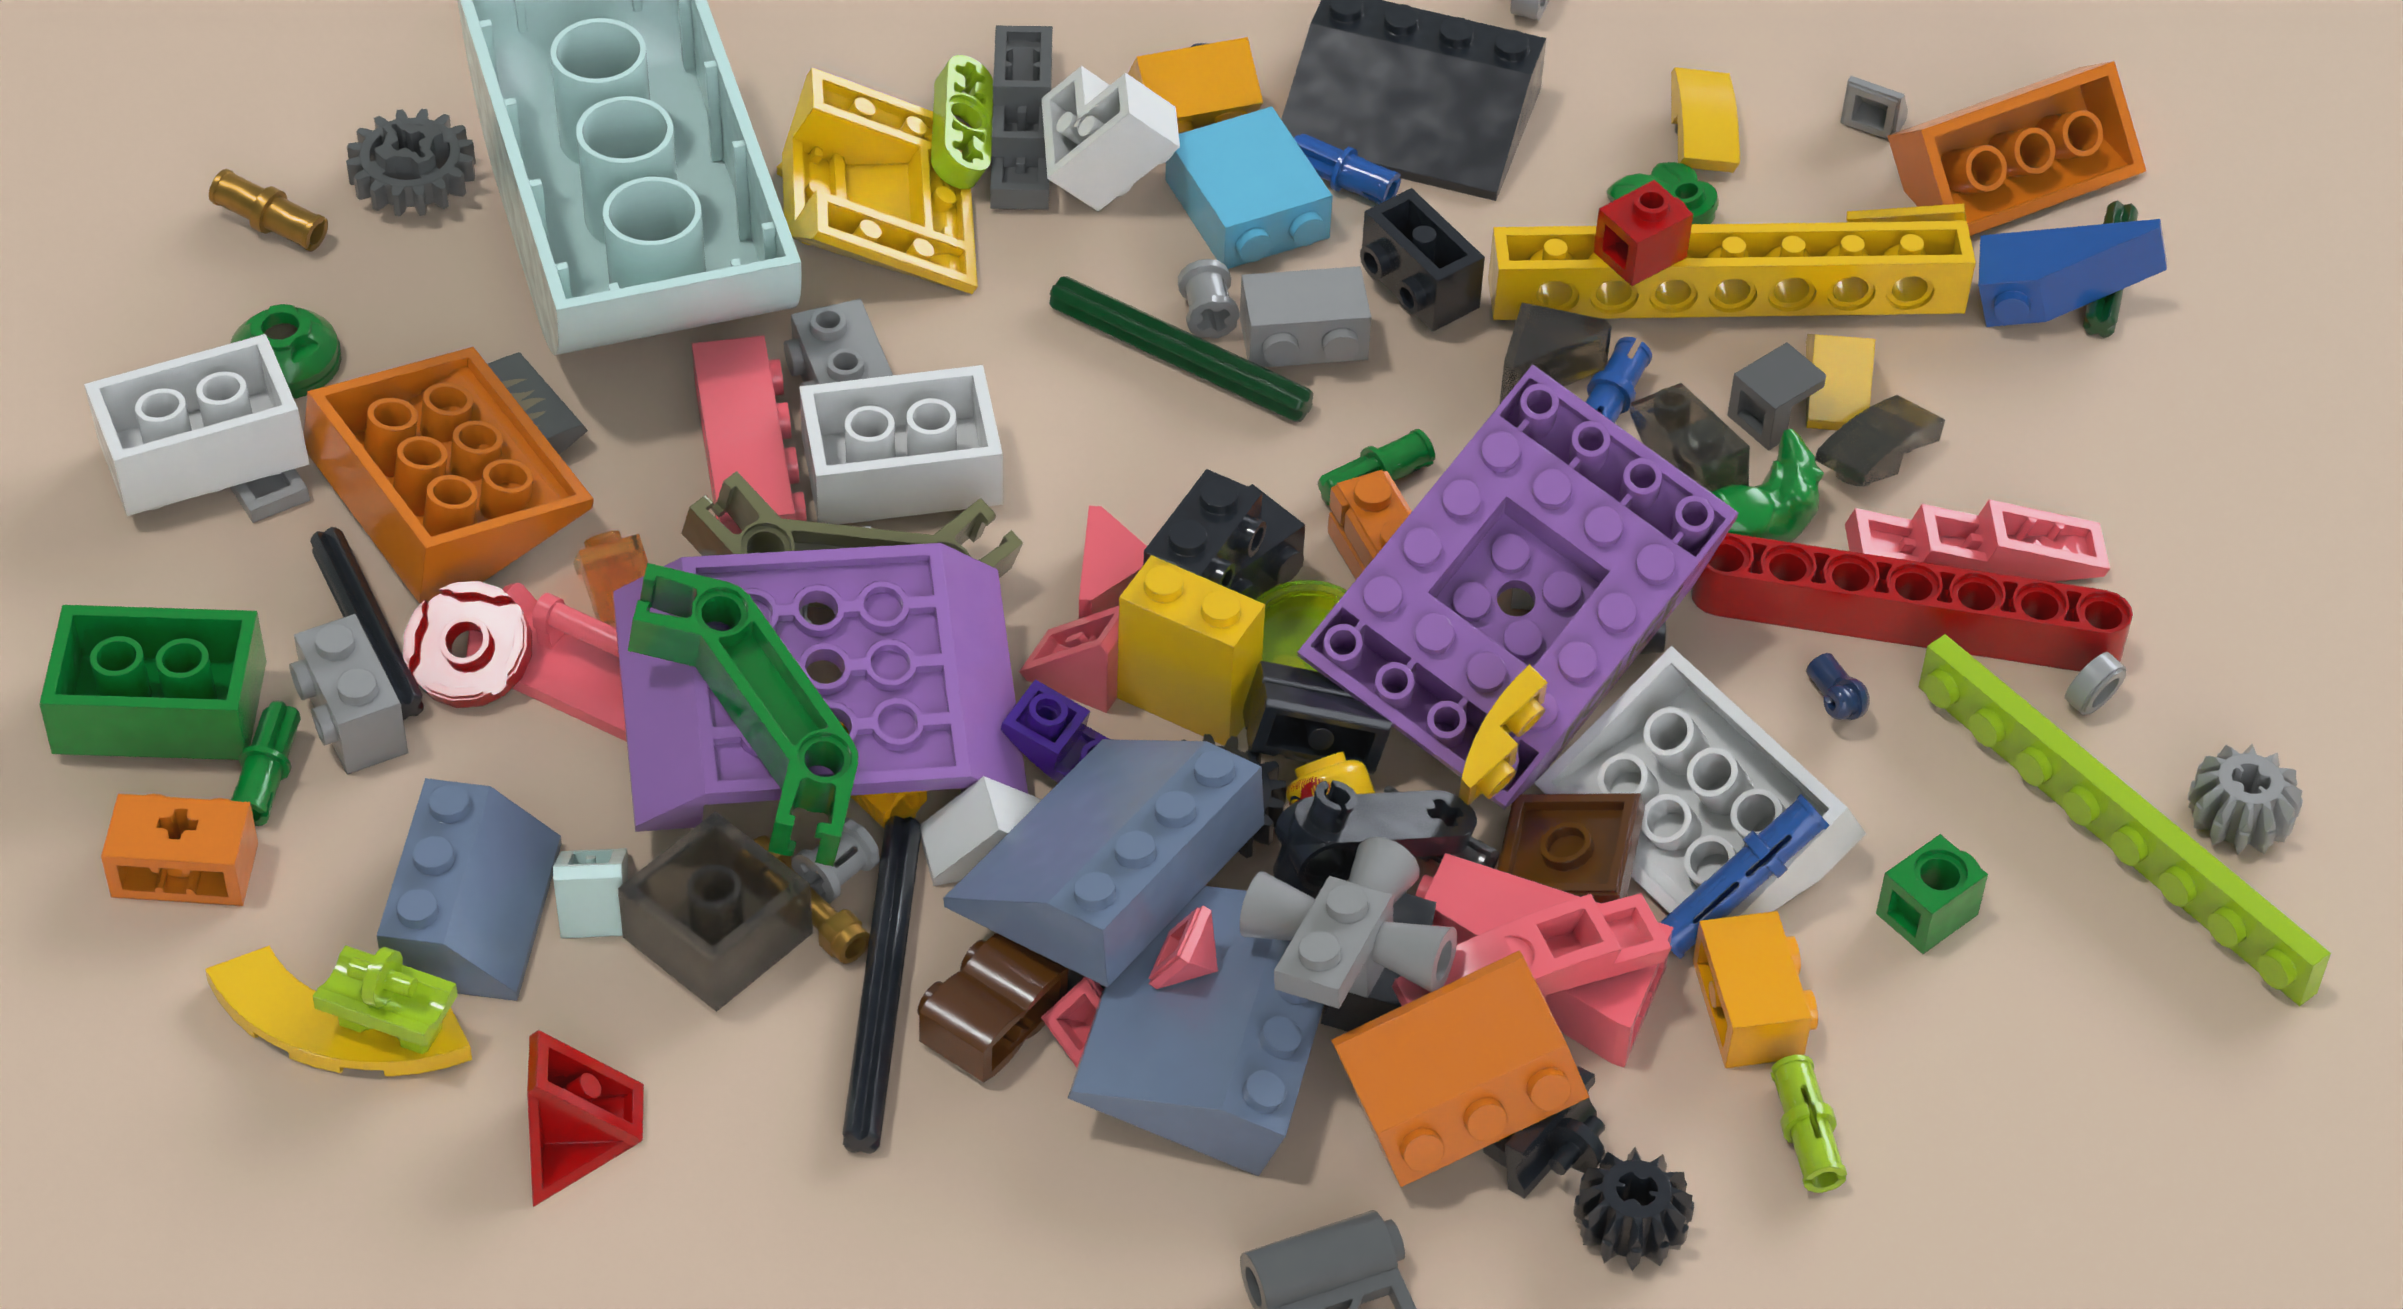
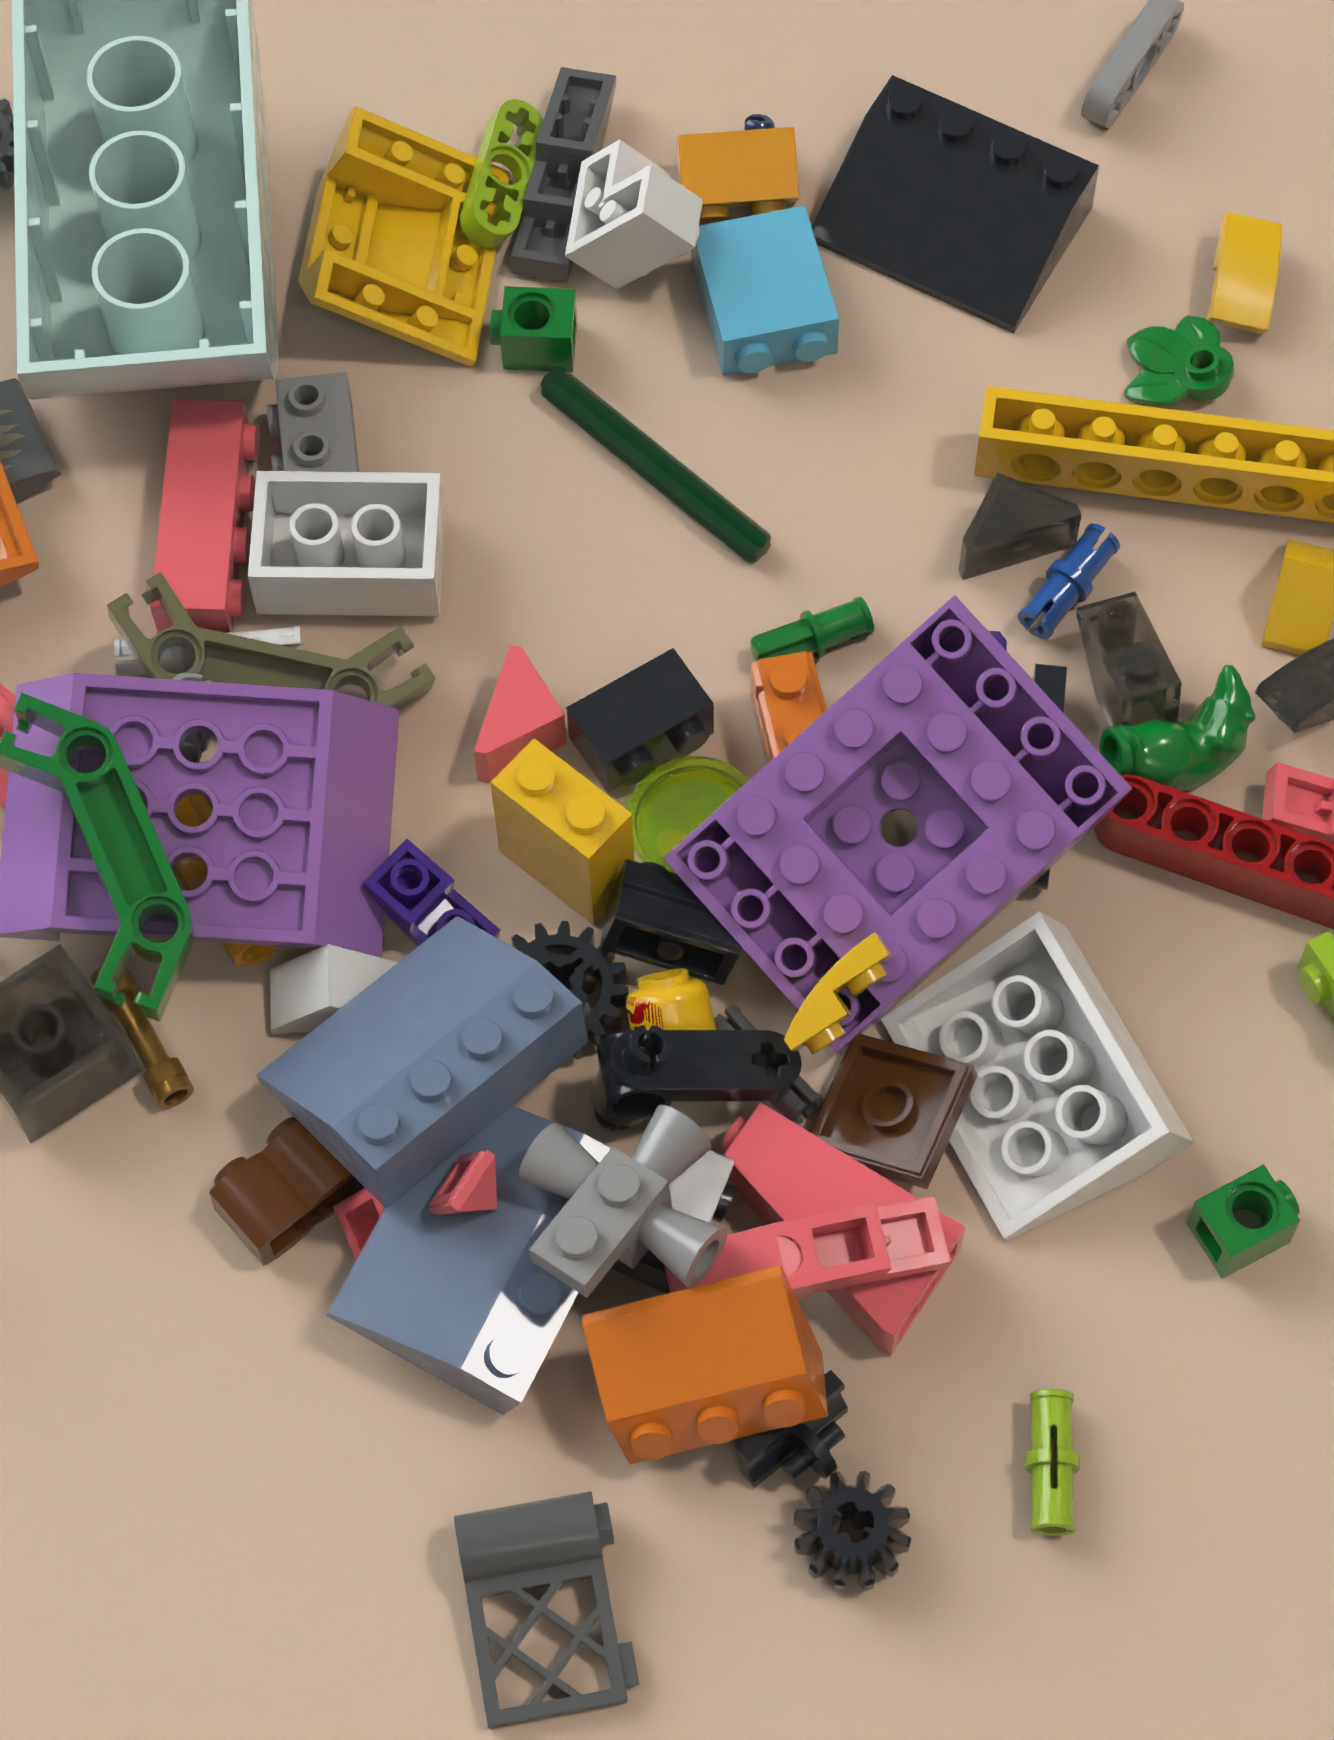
camera: 15 degrees right, 15 degrees up
clear orange bracket [573,530,648,624] -> none
light grey bush [792,817,880,903] -> none
black axle [842,815,921,1154] -> none
coral slope [1019,606,1119,713] -> none
black brick [1143,469,1267,588] -> none
light grey bush [1178,259,1240,338] -> none
light grey brick [1240,266,1371,367] -> none
blue axle [1294,134,1401,204] -> none
black brick [1360,188,1485,332] -> none
red brick [1593,180,1693,286] -> none
blue pin [1660,794,1830,959] -> none
light orange brick [1693,911,1818,1068] -> none
dark grey panel [1727,342,1826,451] -> none
dark blue arm [1806,653,1870,720] -> none
none -> green brick [490,286,577,372]

